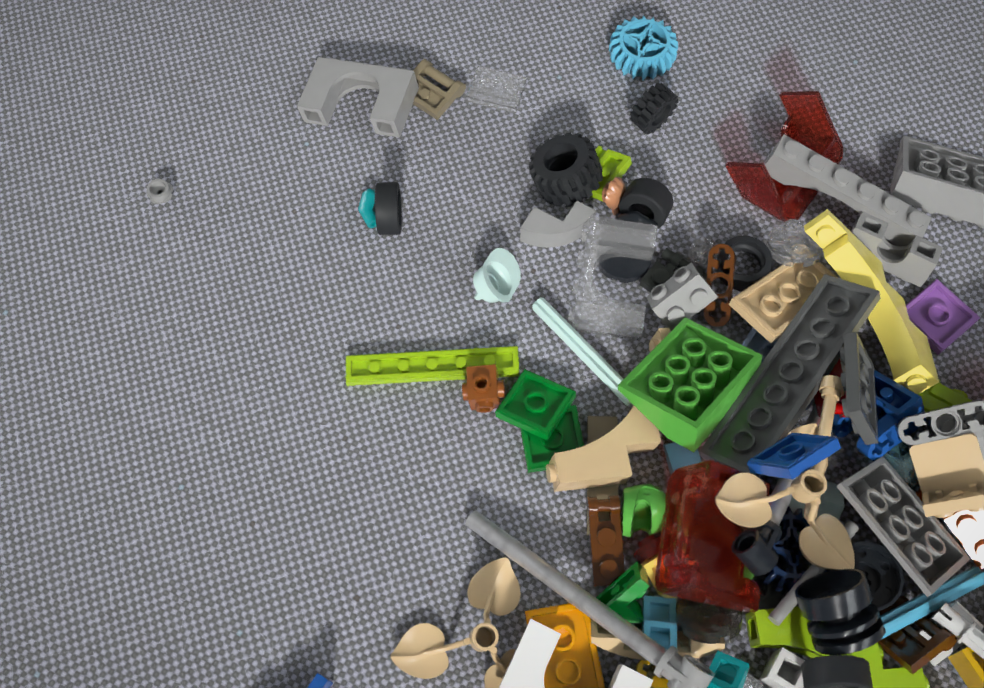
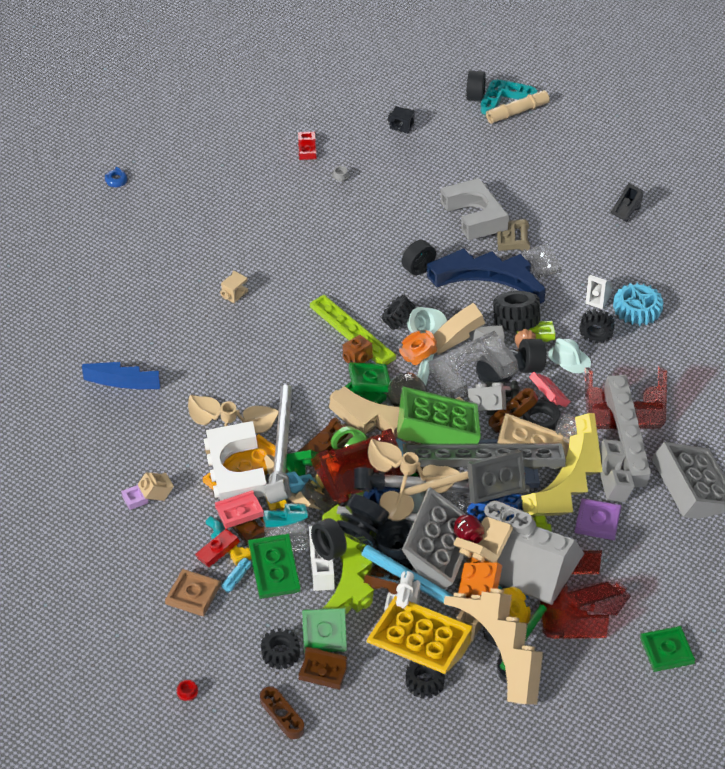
camera: 50 degrees right, 20 degrees down
blue tile [746,433,841,480] -> none
none -> tan window [220,270,248,303]
none -> red slope [298,132,316,160]
none -> black tyre [381,295,416,330]
none -> clear smoke cylinder [387,373,427,407]
none -> black brick [388,106,415,134]
none -> orange plate [399,330,438,365]
none -> dark blue arch [427,248,546,304]
none -> tan slope [434,303,485,355]
none -> dark red head [454,514,485,544]
none -> coral plate [529,372,571,407]
none -> light aqua piece [548,338,591,374]
none -> white slope [586,275,613,309]

